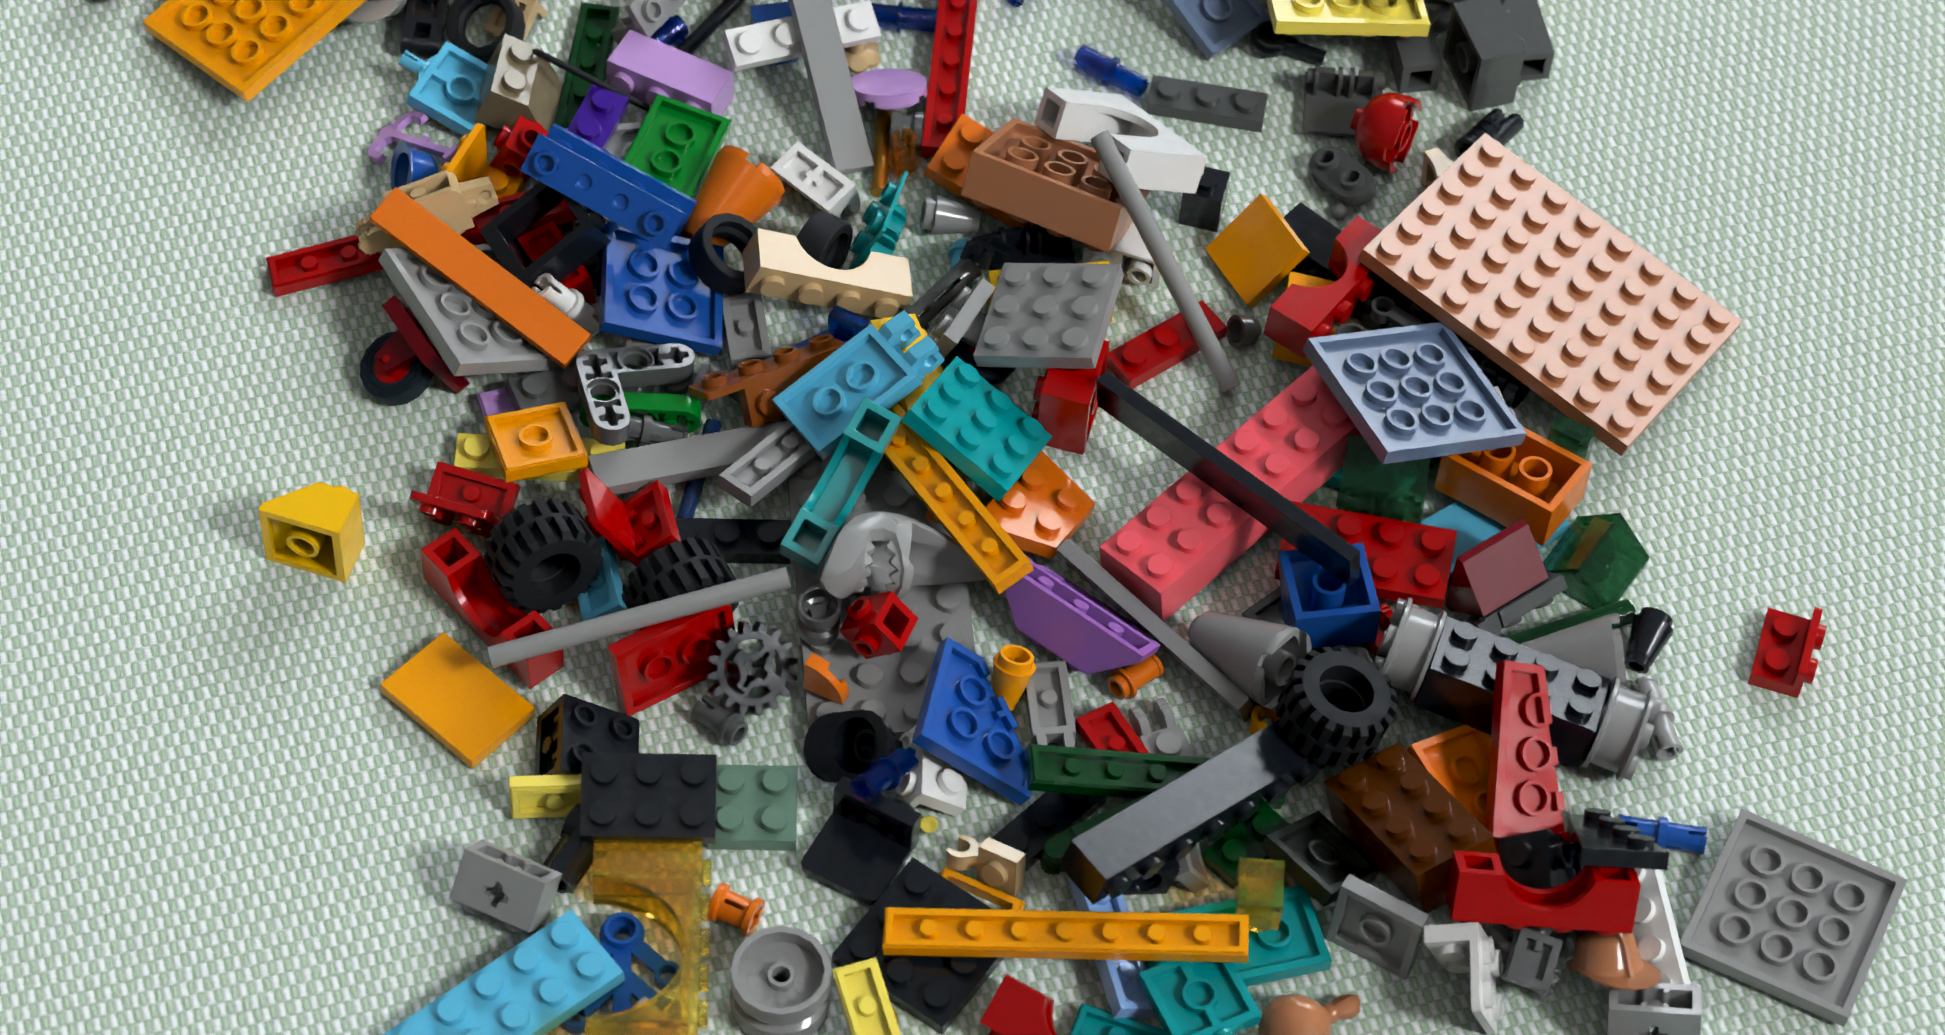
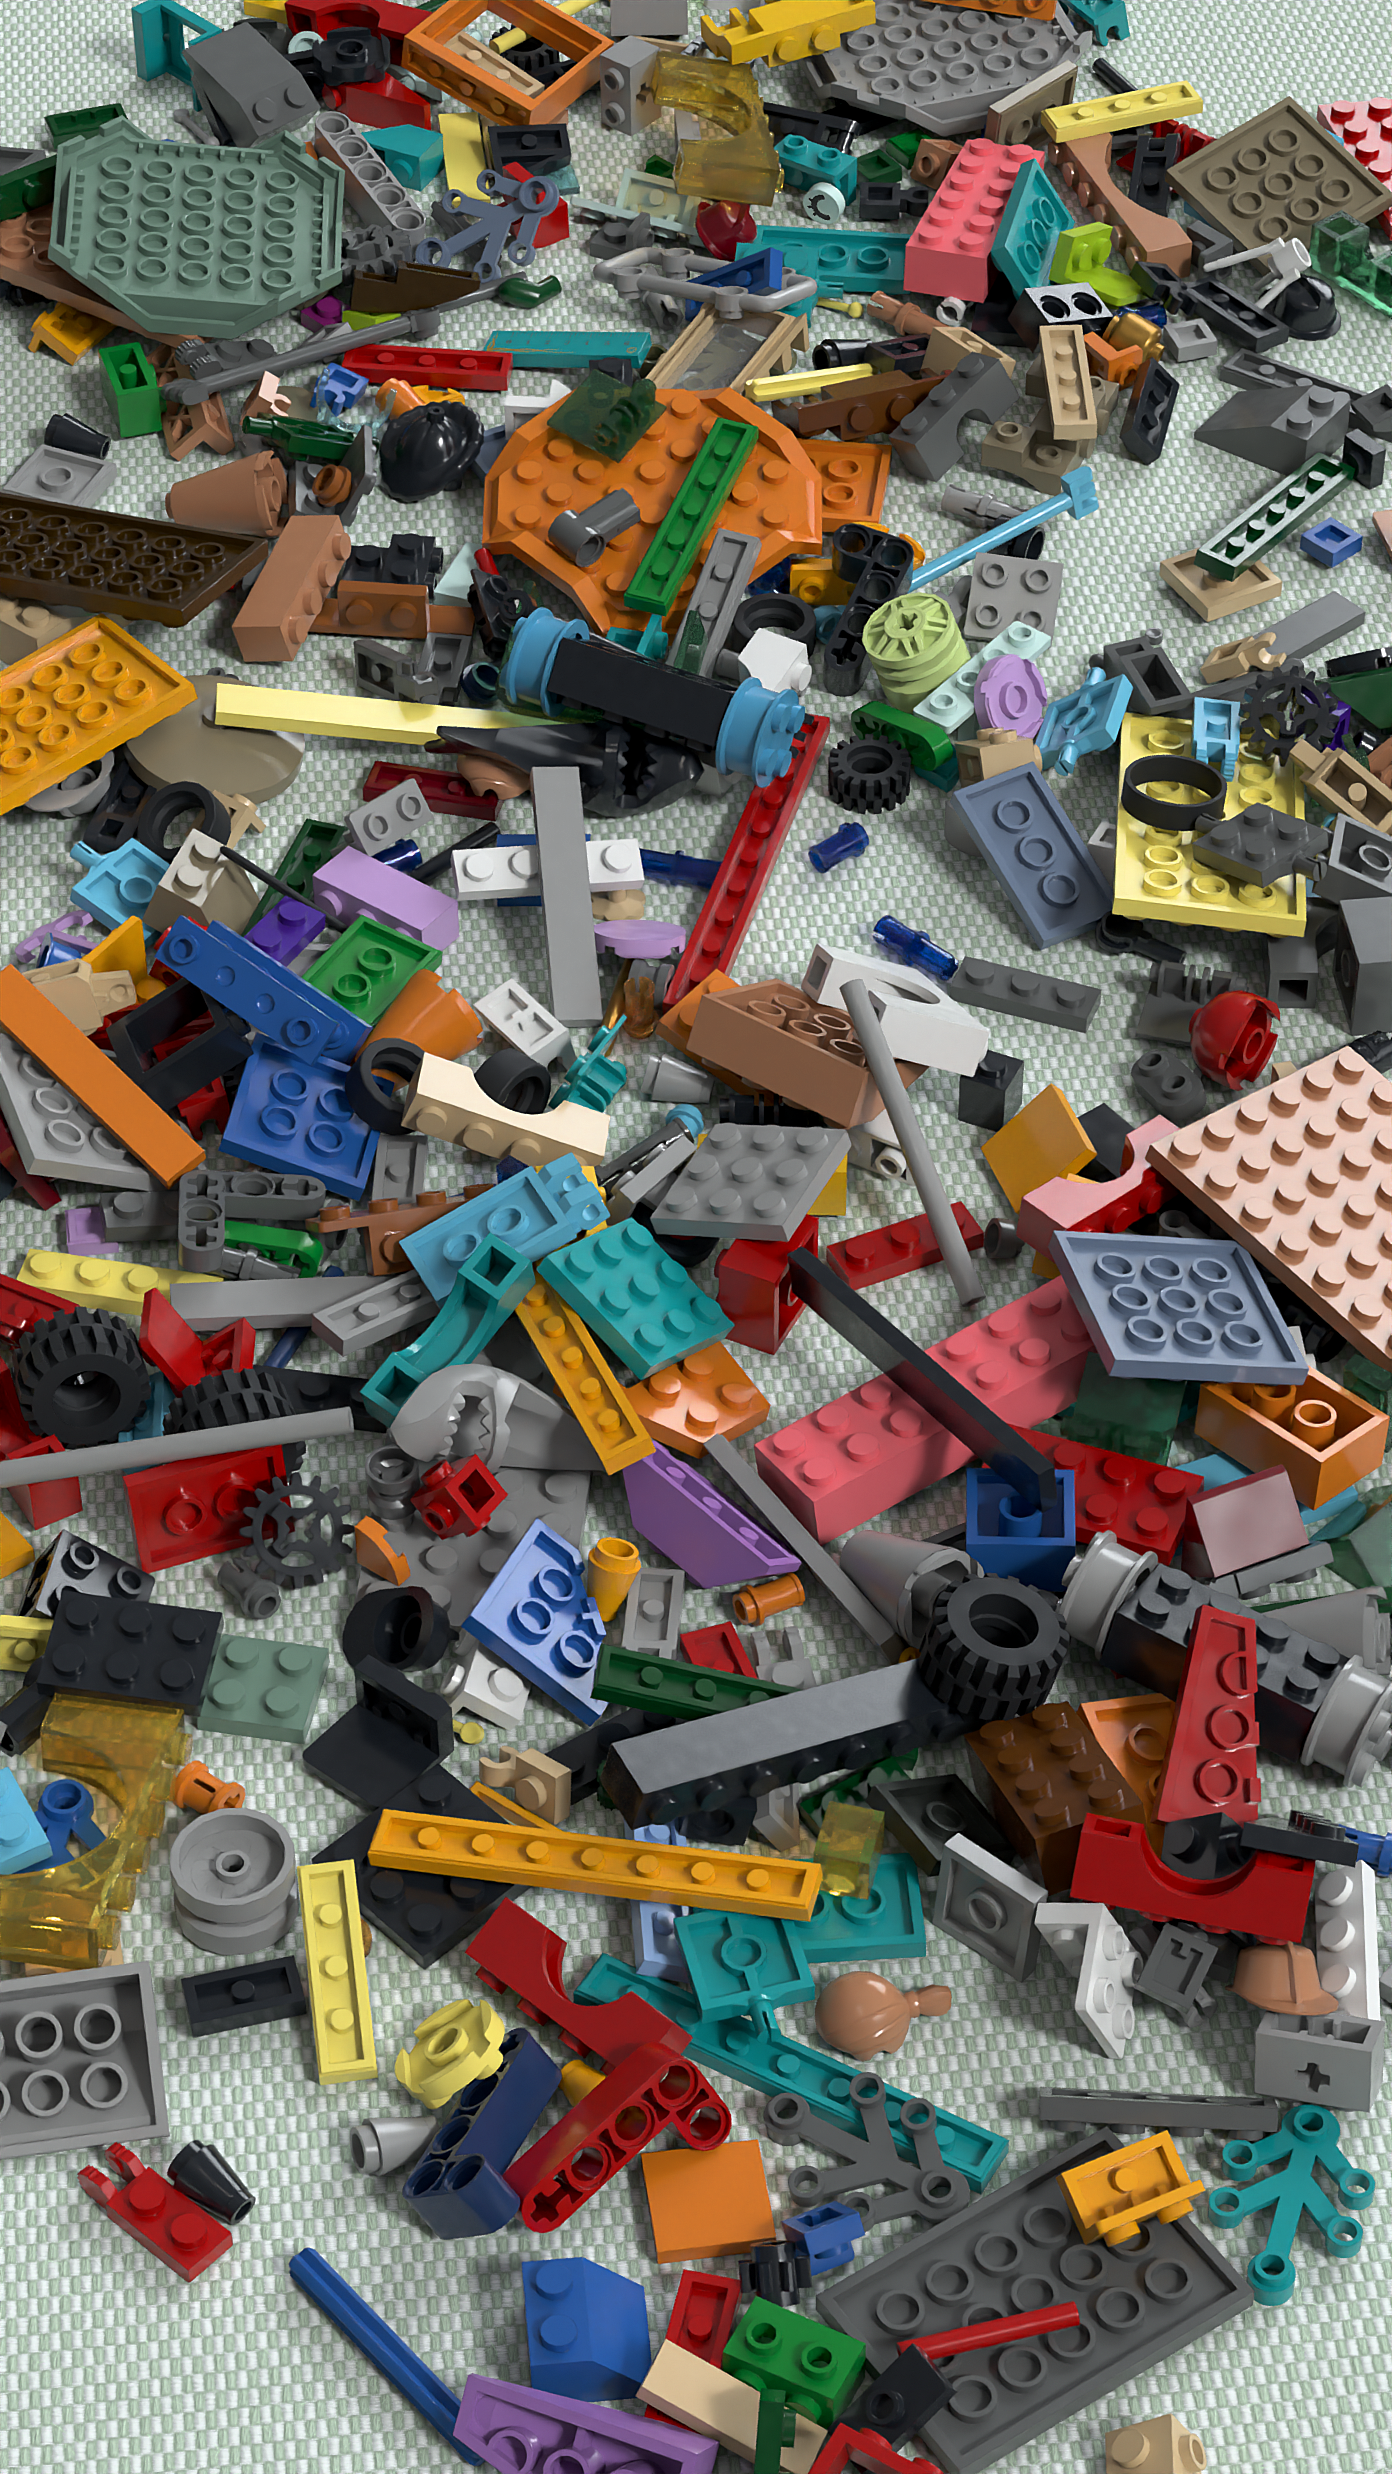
camera: 15 degrees right, 10 degrees down
light orange tile [484,401,588,483] -> none
white pin [532,273,600,336] -> none
clear blue axle [850,747,919,803] -> none
black plate [960,233,1023,270] -> none

